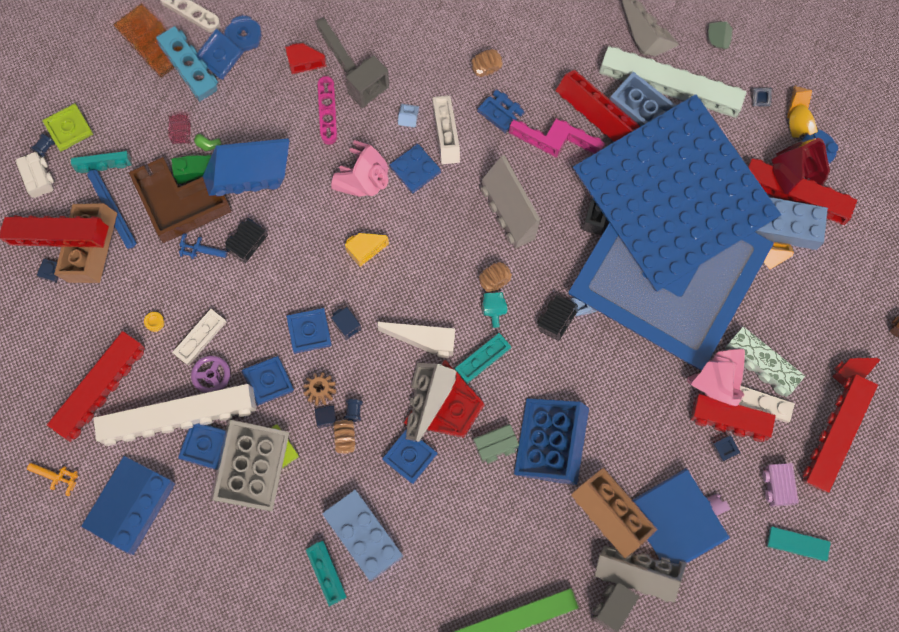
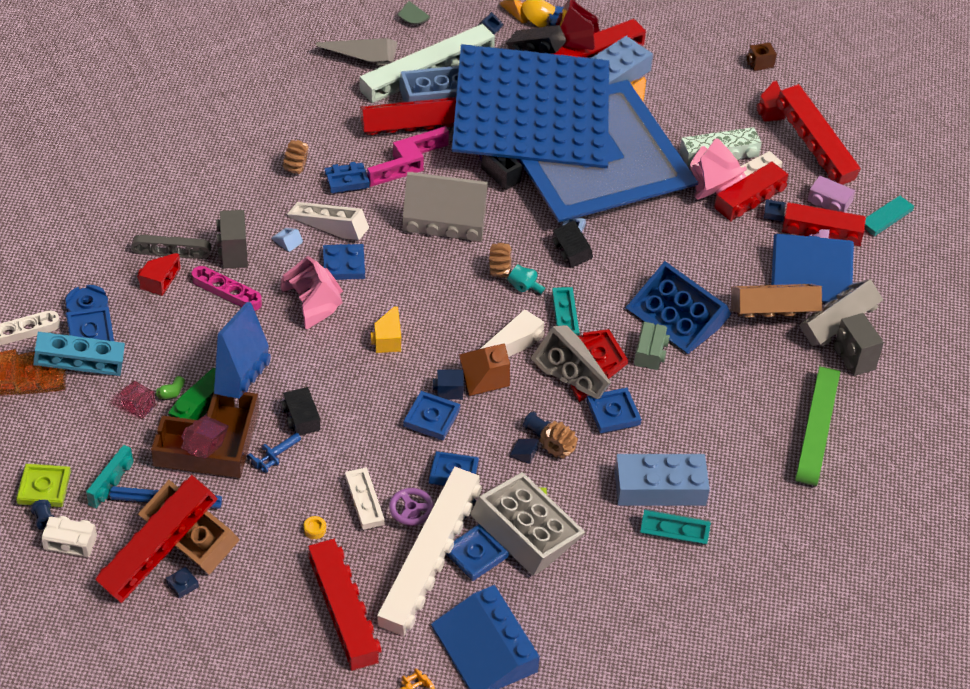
camera: 55 degrees left, 25 degrees down
medium nougat gear [303,372,336,406] -> none
none -> clear pink brick [181,415,229,459]
none -> dark orange slope [459,343,510,396]
none -> black brick [505,25,567,54]
none -> red brick [782,202,866,246]

